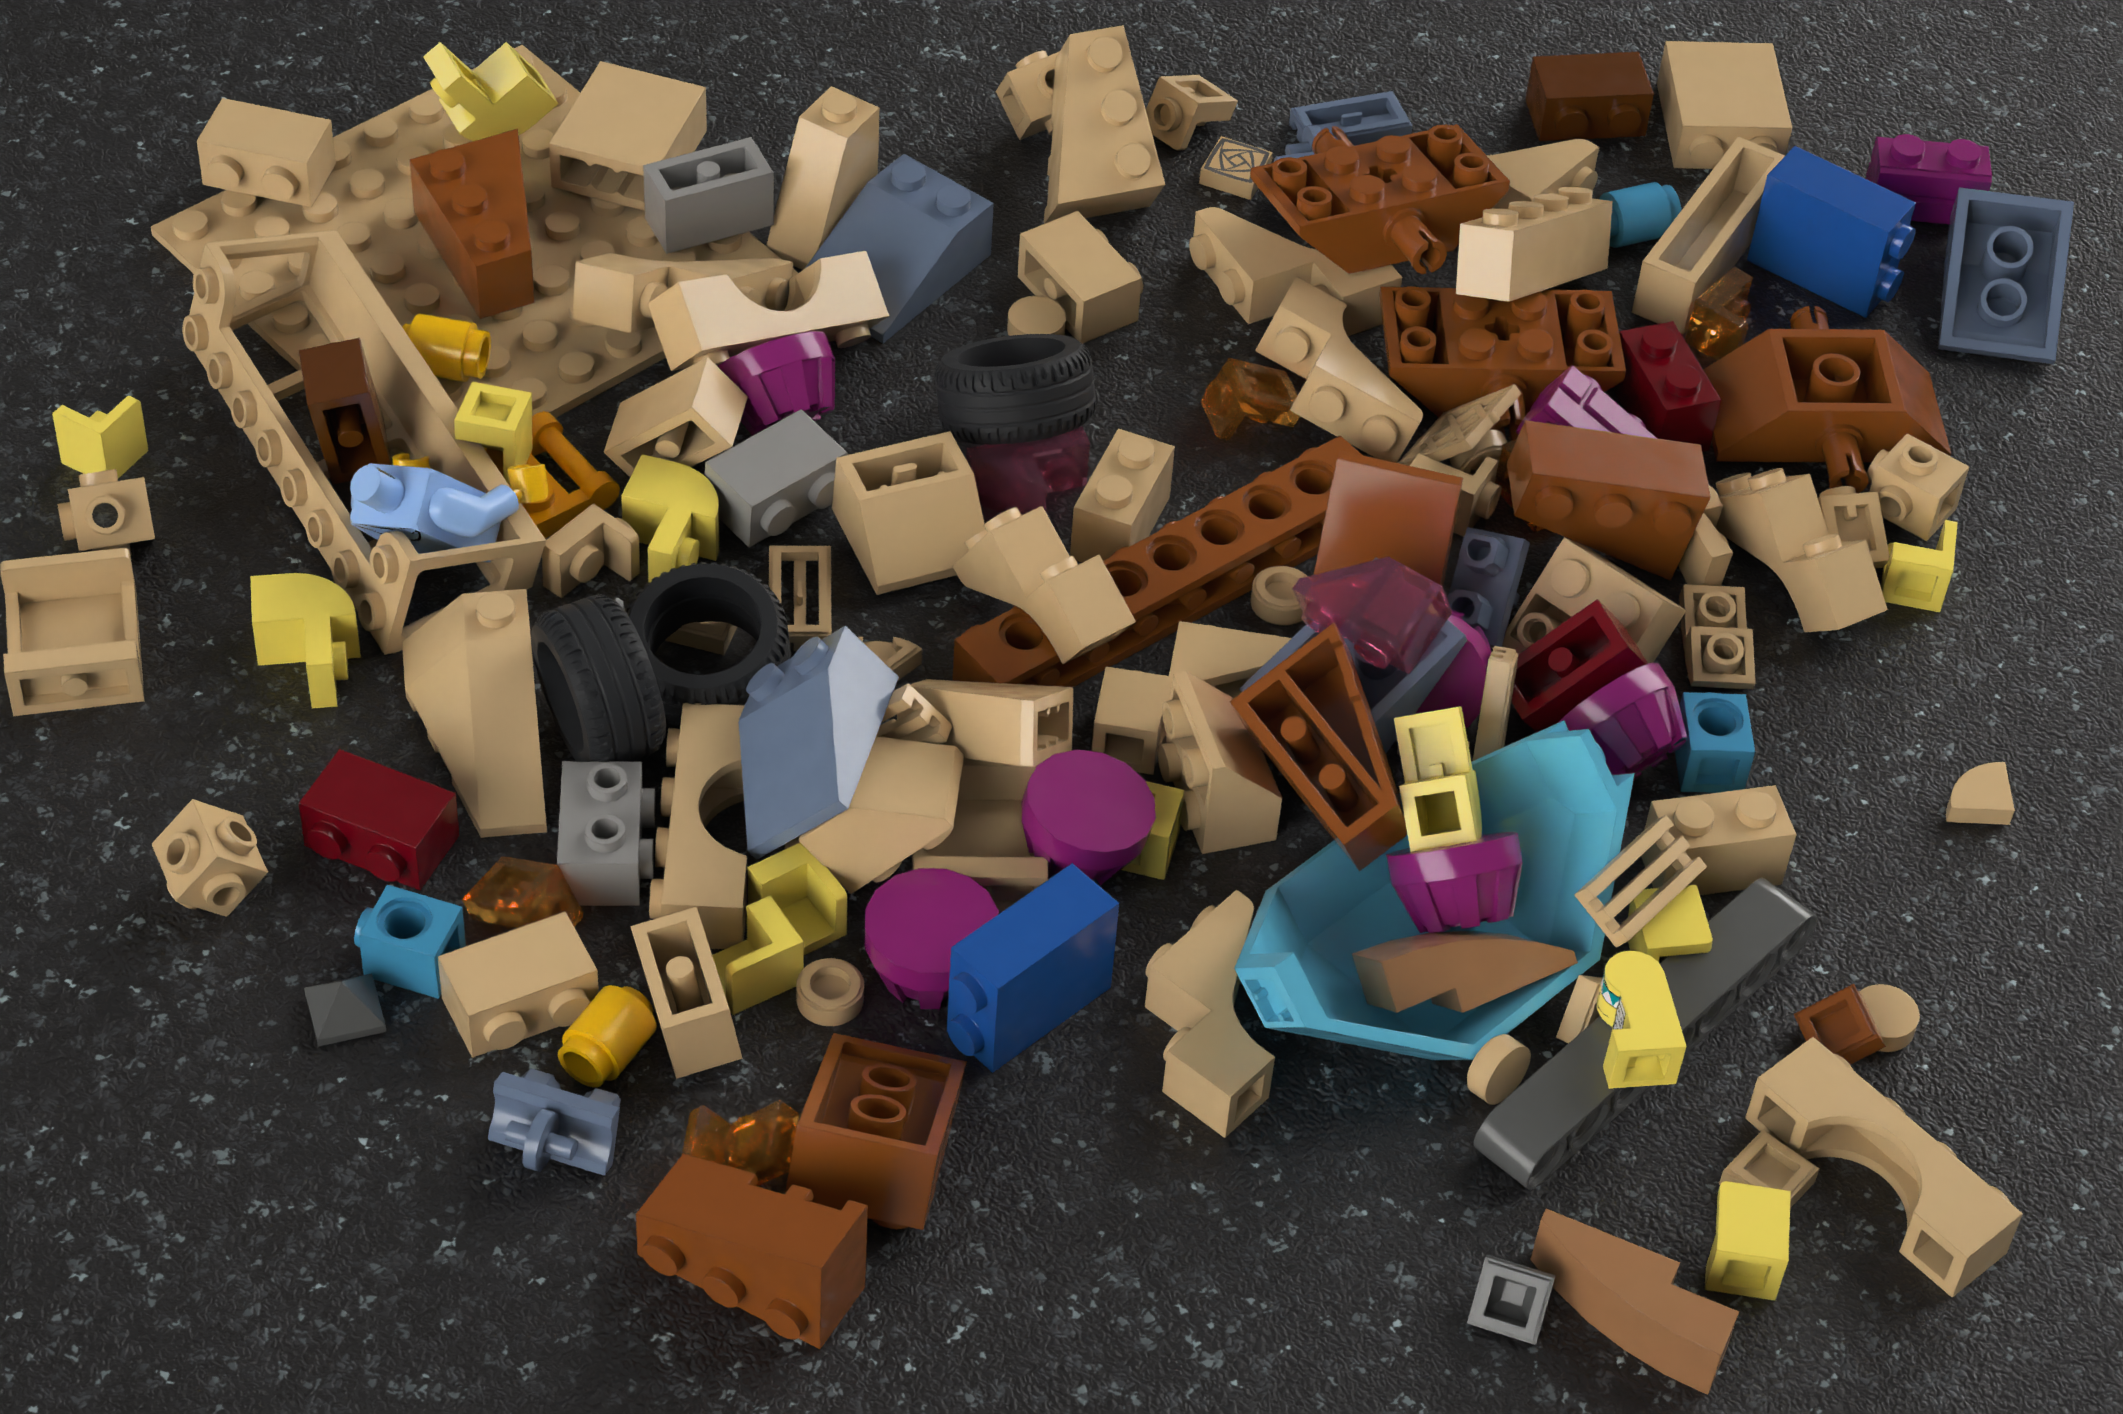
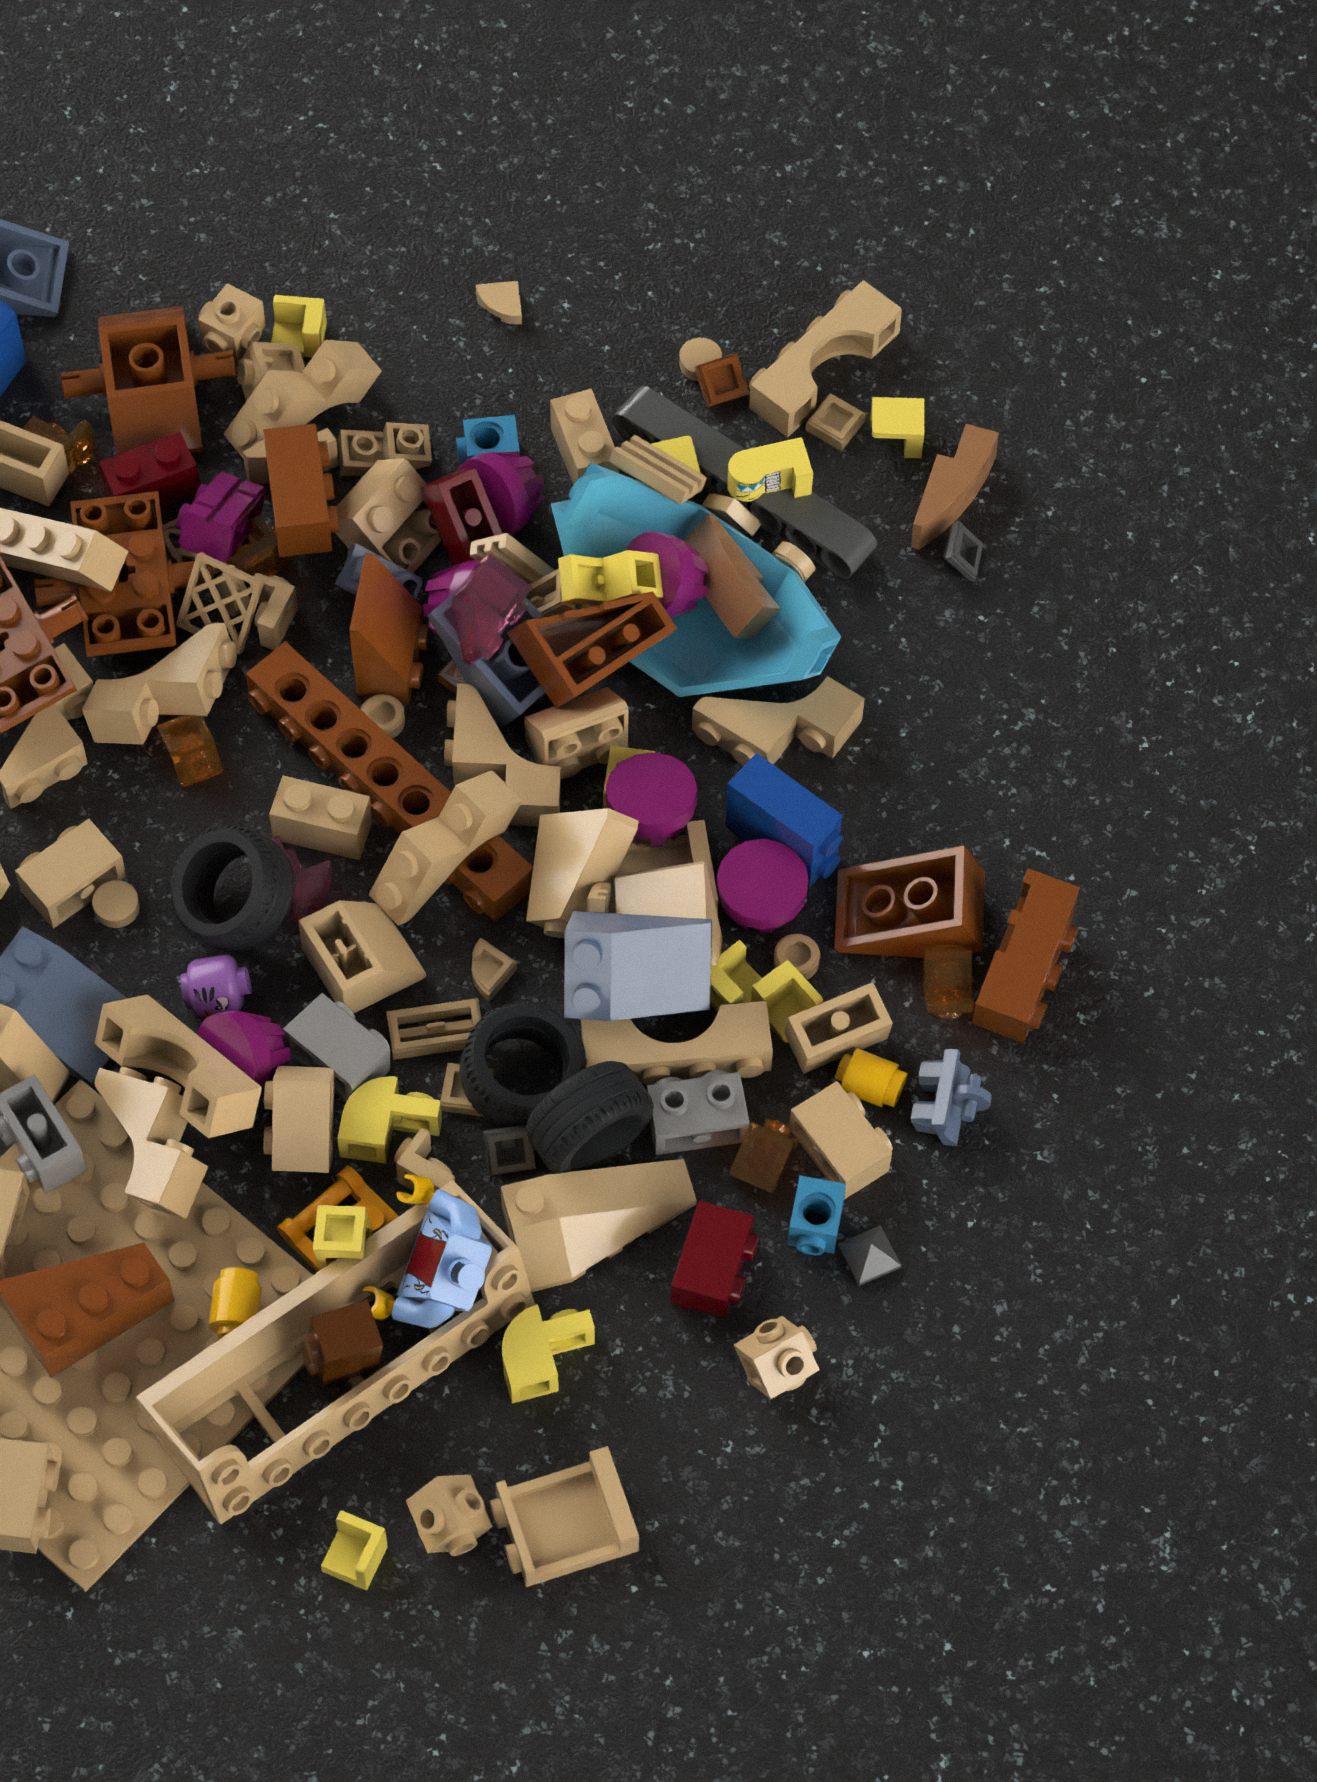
camera: 95 degrees left, 15 degrees up
none -> medium lavender head [180,954,252,1019]

